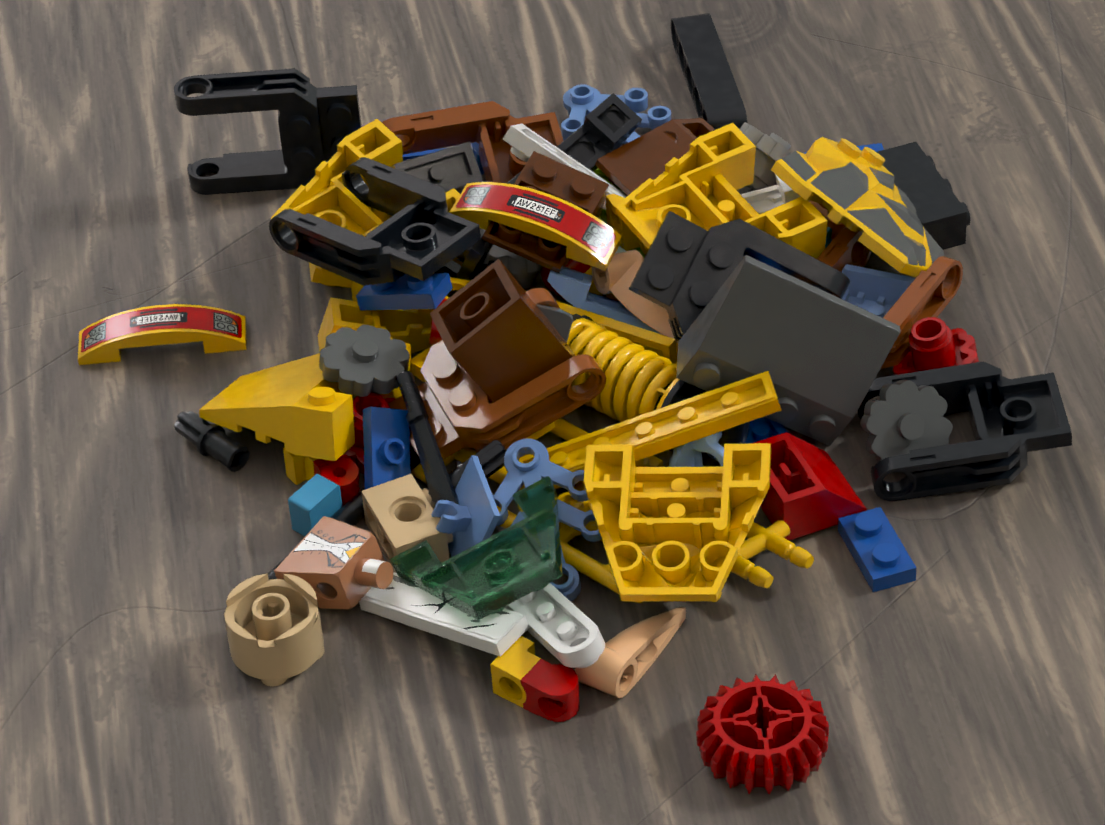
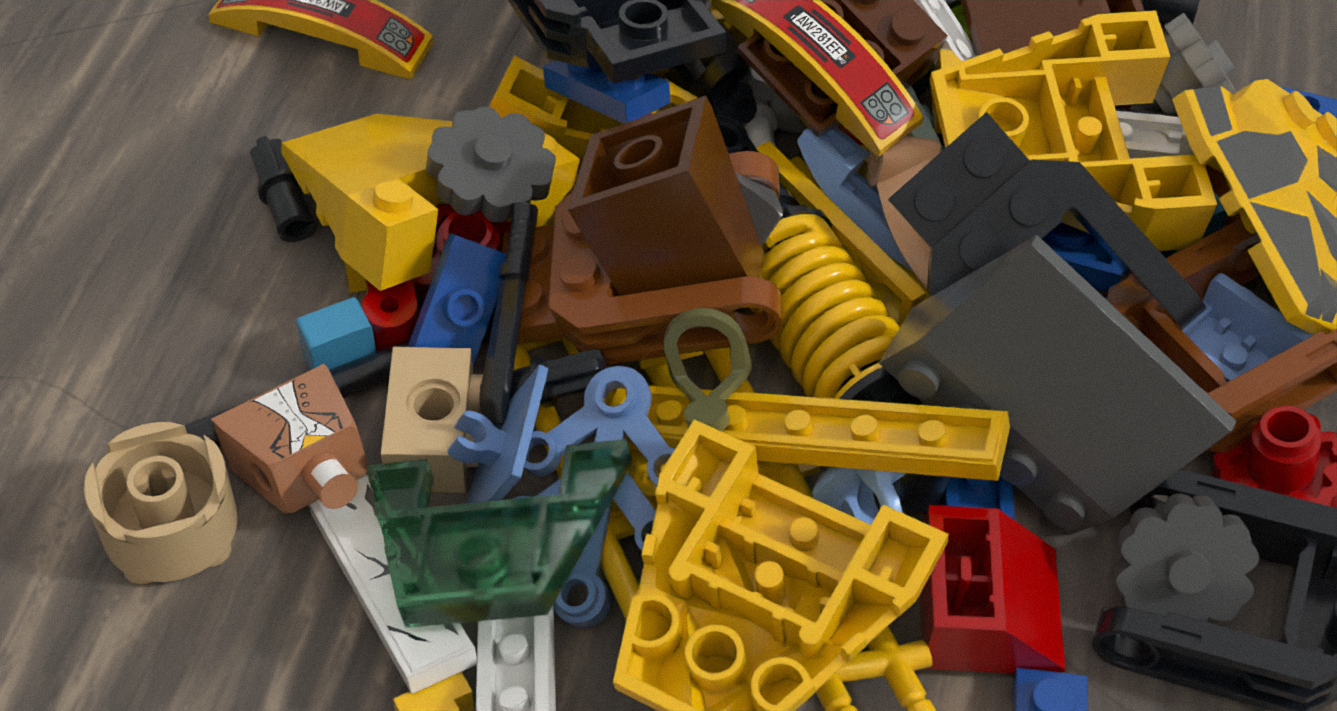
camera: 20 degrees right, 10 degrees up
none -> olive piece [664,308,752,431]

